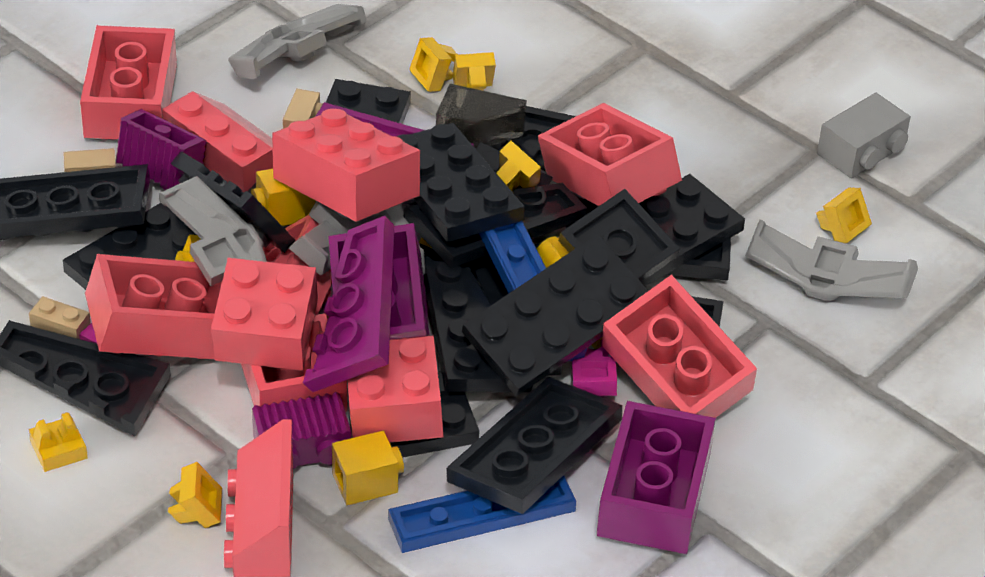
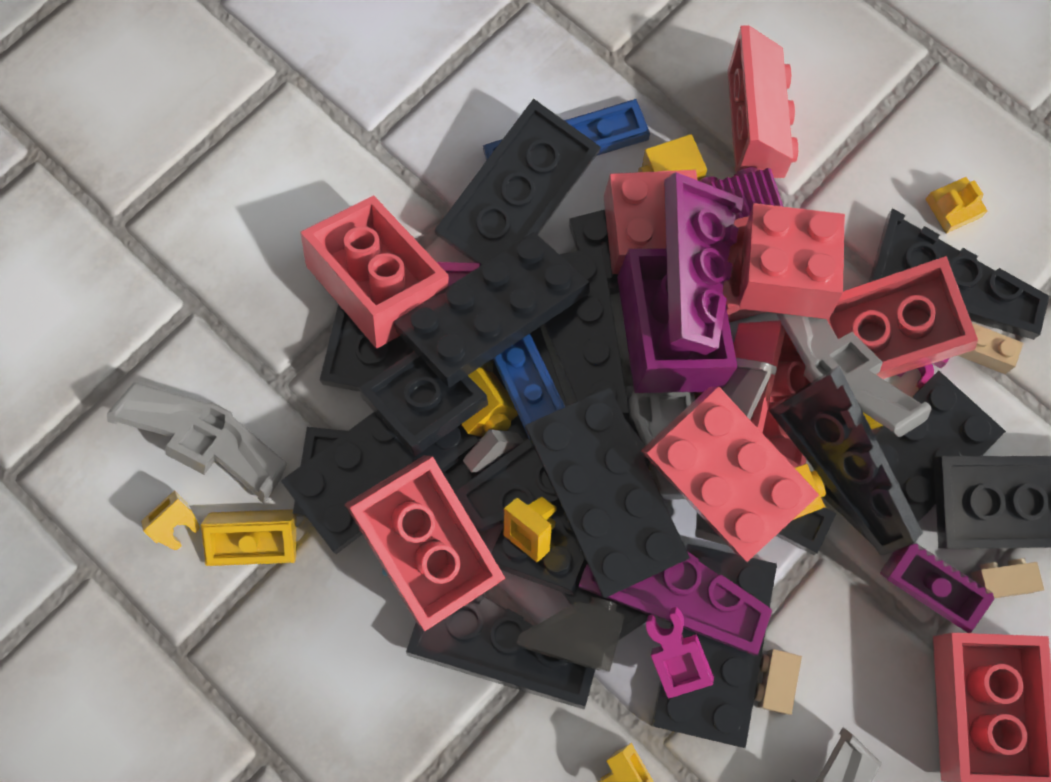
camera: 175 degrees left, 30 degrees up
coral slope [162,91,273,193] -> none
yellow tile [168,462,222,528] -> none
yellow tile [452,52,496,97] -> none
magenta brick [597,401,716,554] -> none
light grey brick [817,92,911,178] -> none
none -> yellow slope [201,509,297,566]
none -> light grey tile [463,429,524,473]
none -> dark pink plate [646,607,714,699]

